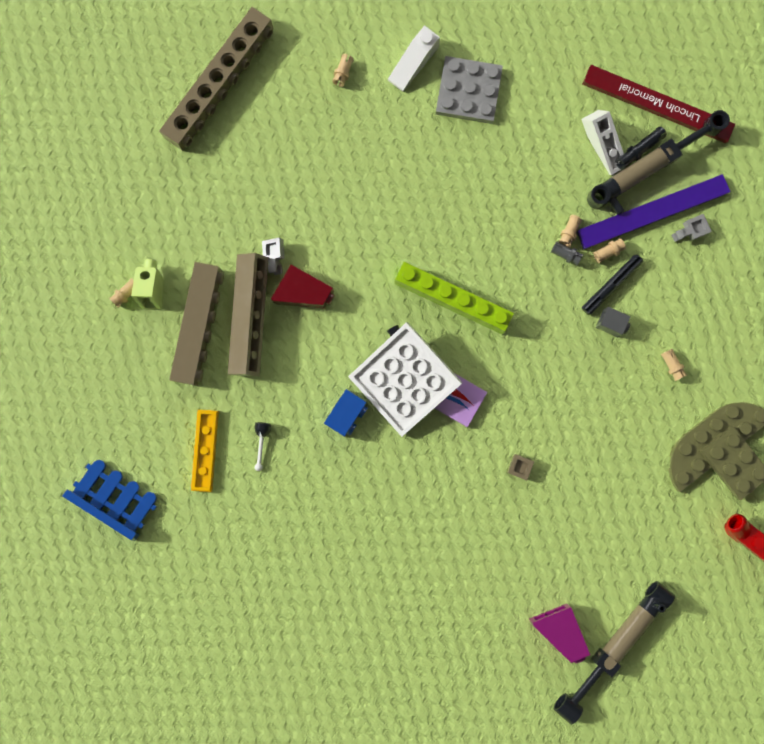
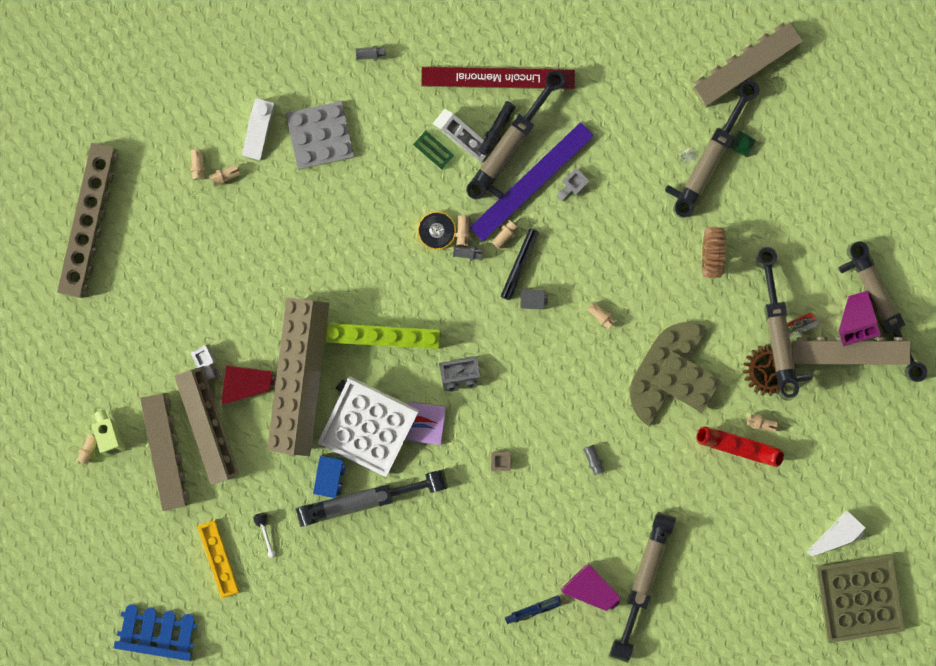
camera: 20 degrees left, 5 degrees up
none -> tan pin [209,164,240,187]
none -> dark tan brick [267,297,329,456]
none -> piece [295,469,448,527]
none -> dark grey pin [356,45,386,61]
none -> clear green tile [413,130,454,170]
none -> black tile [418,211,456,250]
none -> dark grey bracket [439,356,482,392]
none -> dark blue piece [505,595,562,624]
none -> dark grey pin [583,444,605,475]

